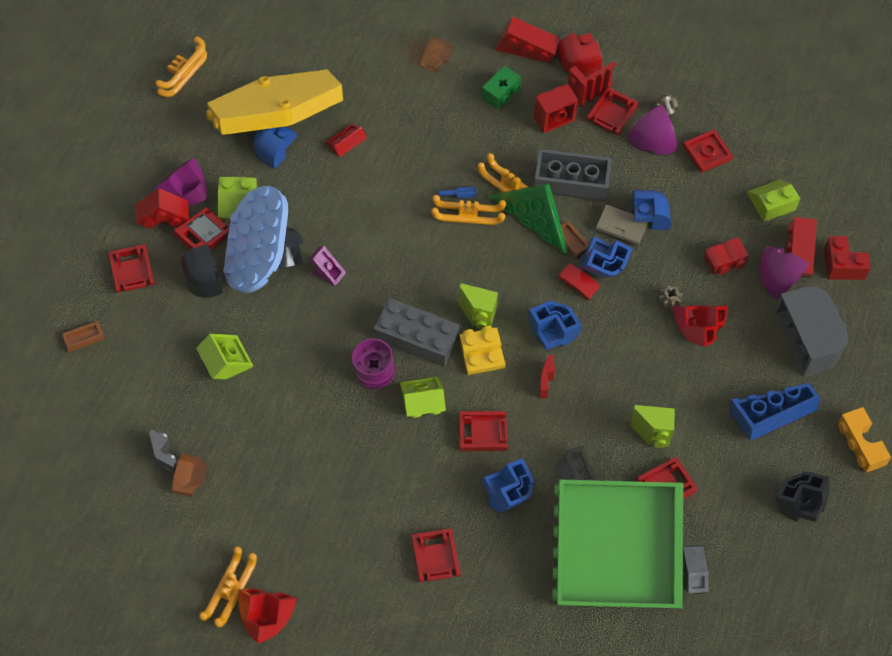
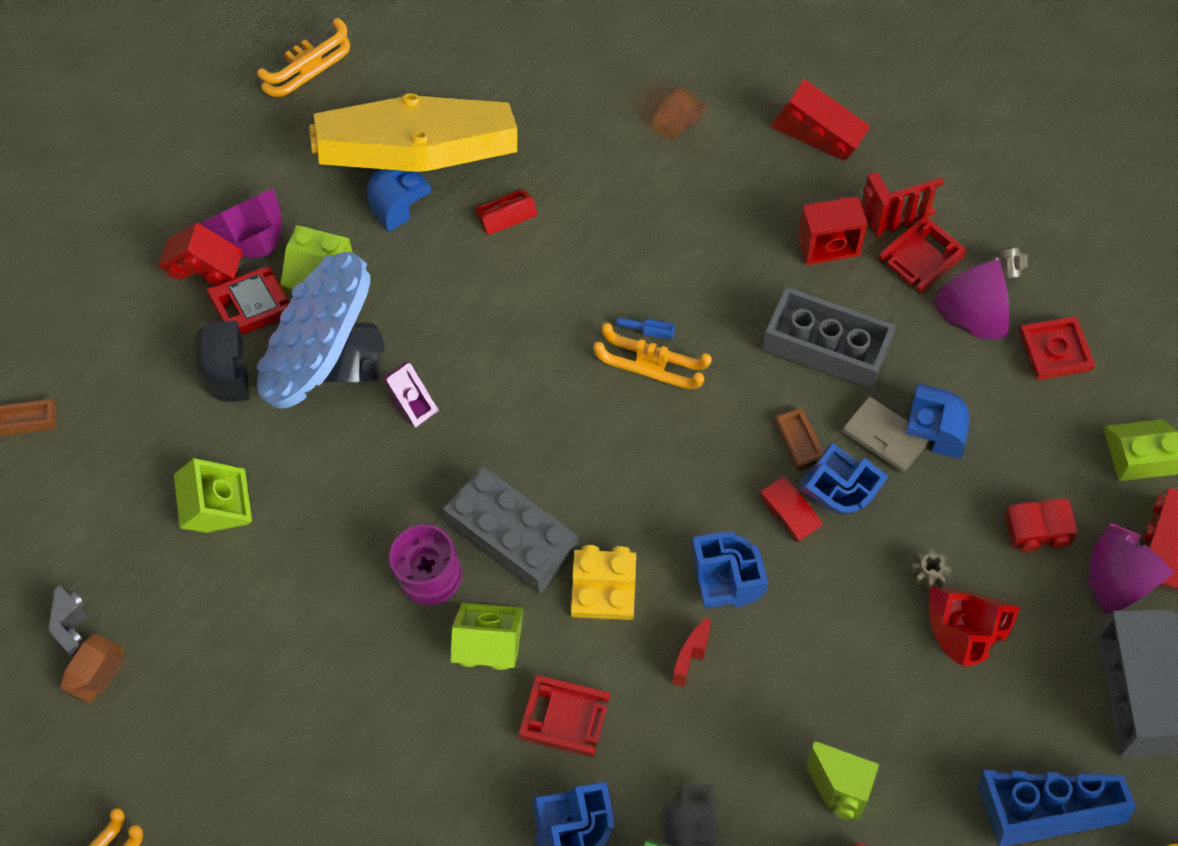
camera: 20 degrees right, 0 degrees up
red container [108,244,155,293] -> none
lime slope [459,283,498,329] -> none
light orange piece [477,153,528,192] -> none
green brick [481,66,521,109] -> none
green tile [488,183,568,254] -> none
red brick [556,33,602,76] -> none

